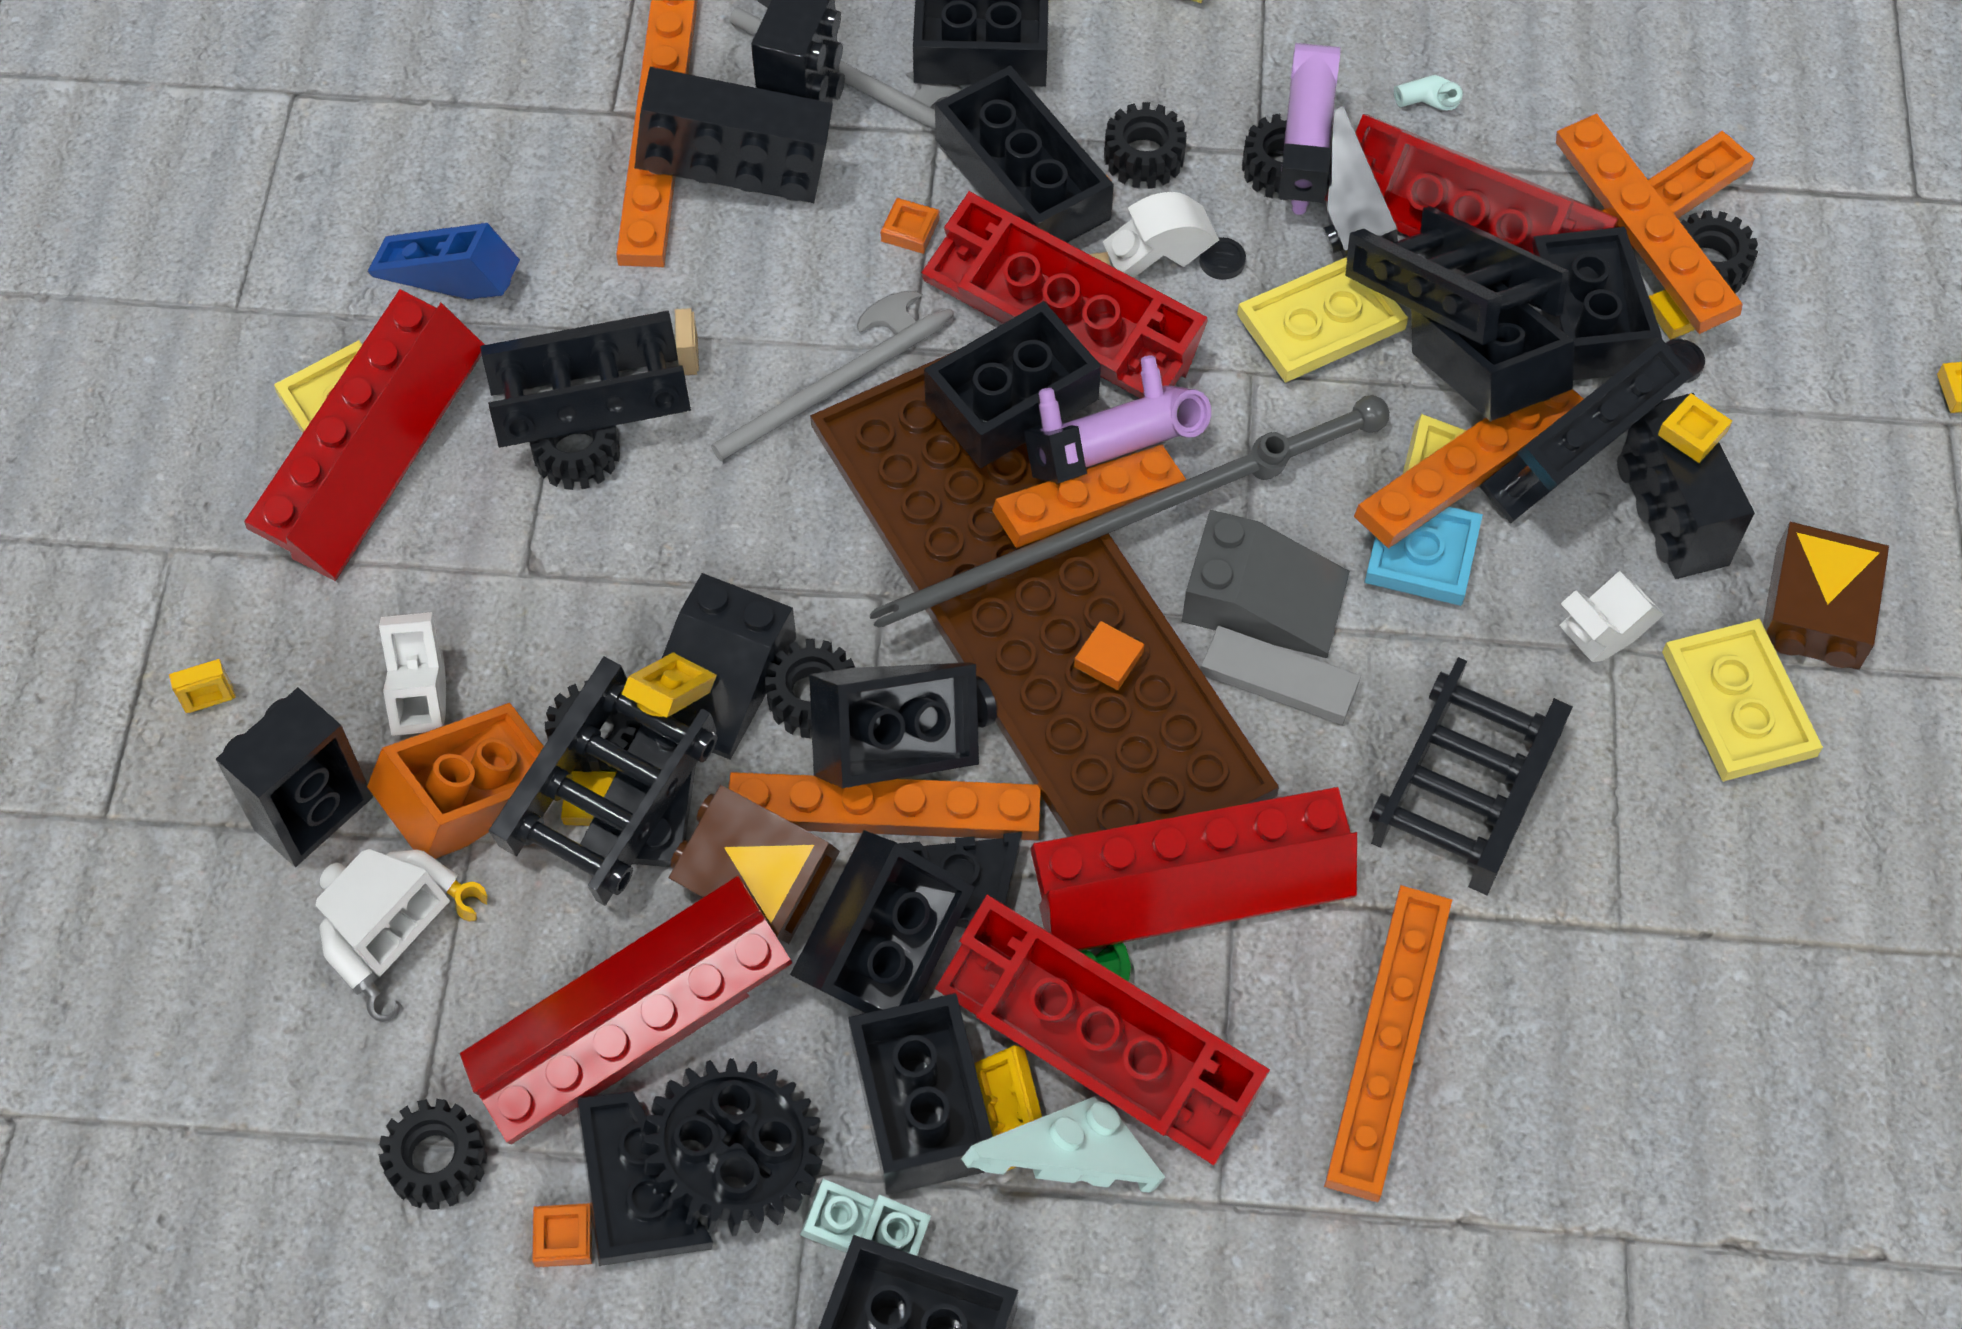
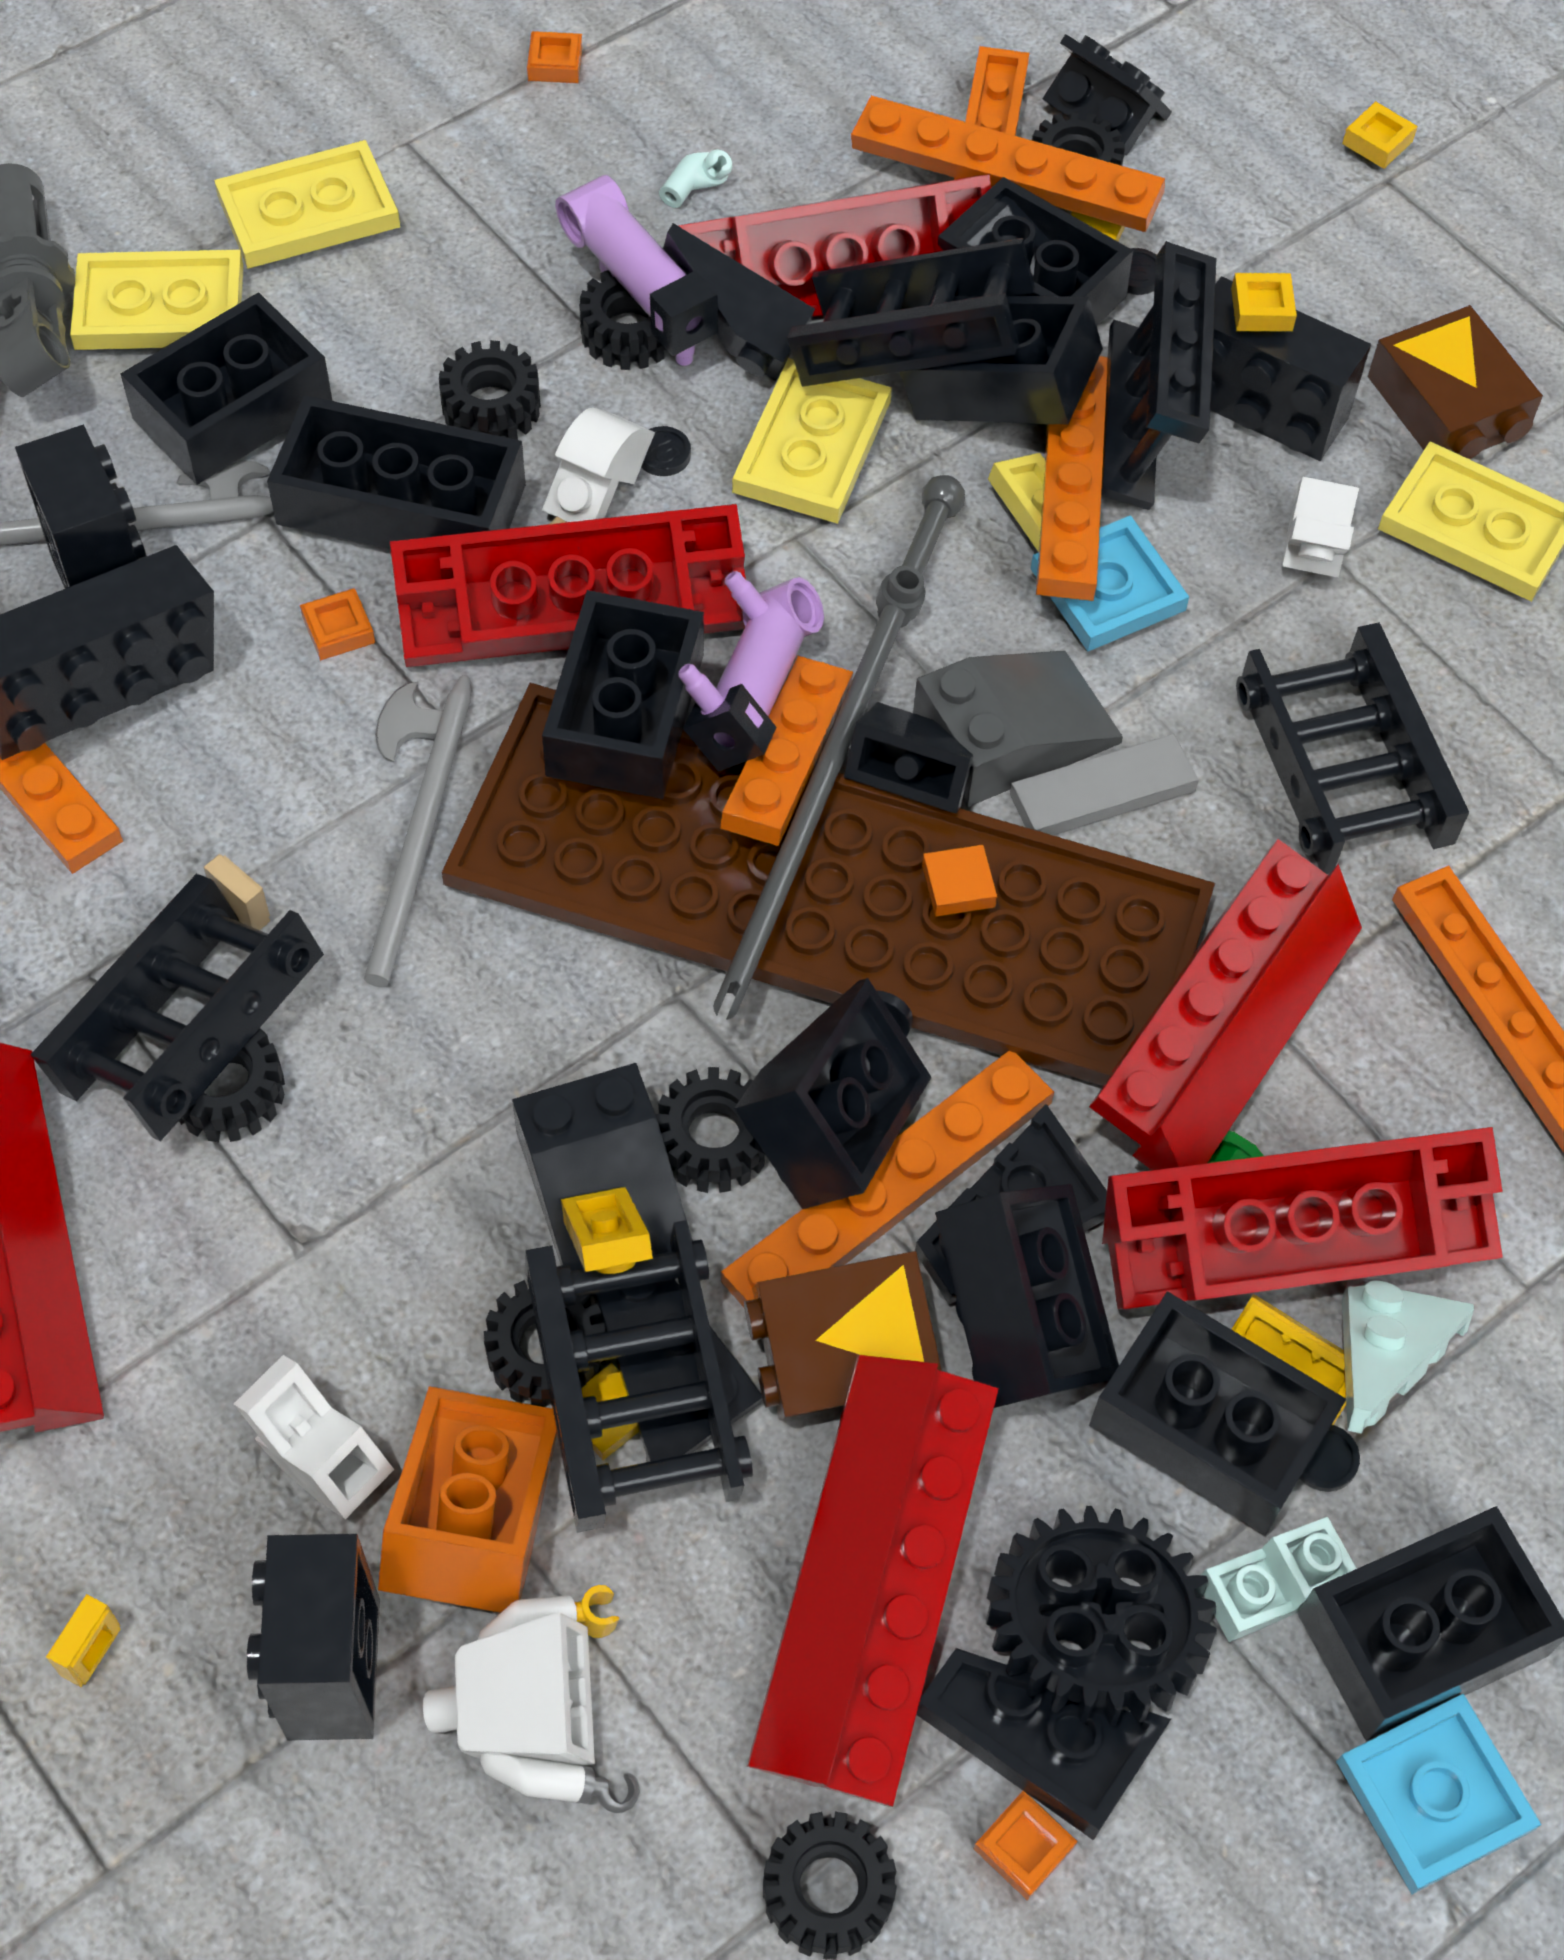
camera: 45 degrees left, 0 degrees up
none -> black slope [844,702,973,814]
none -> black bracket [1042,34,1172,156]
none -> black piece [1300,1425,1360,1492]

